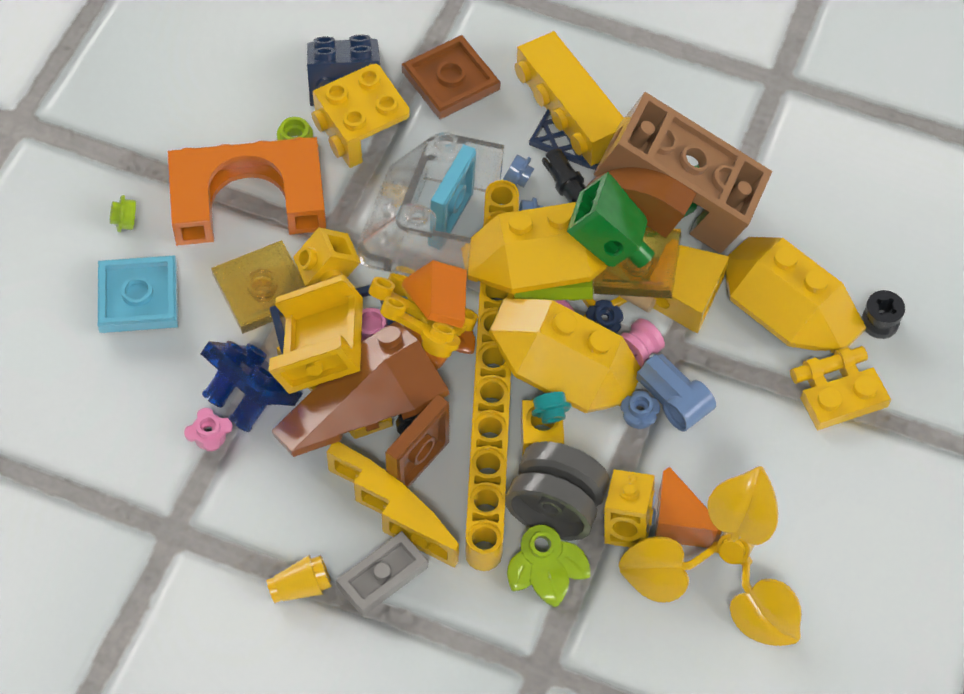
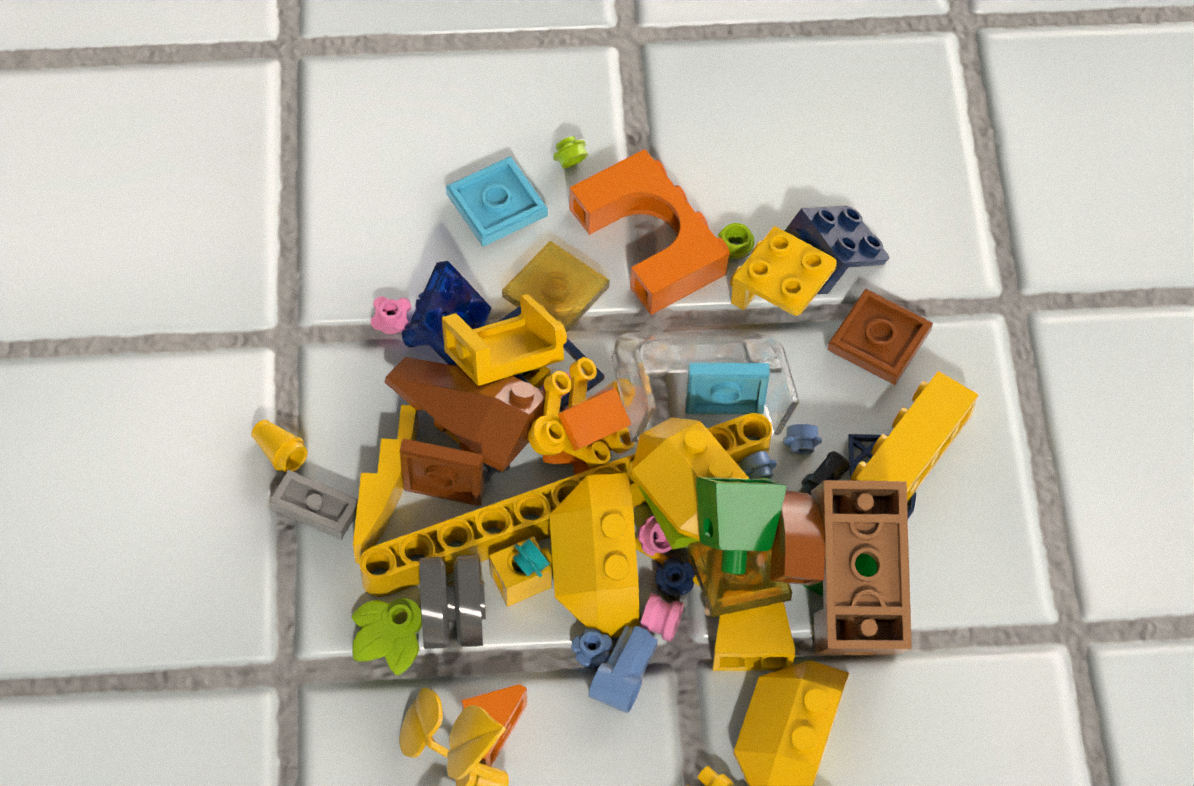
camera: 65 degrees right, 0 degrees up
yellow brick [293,227,361,286] -> none
yellow head [604,469,656,548] -> none

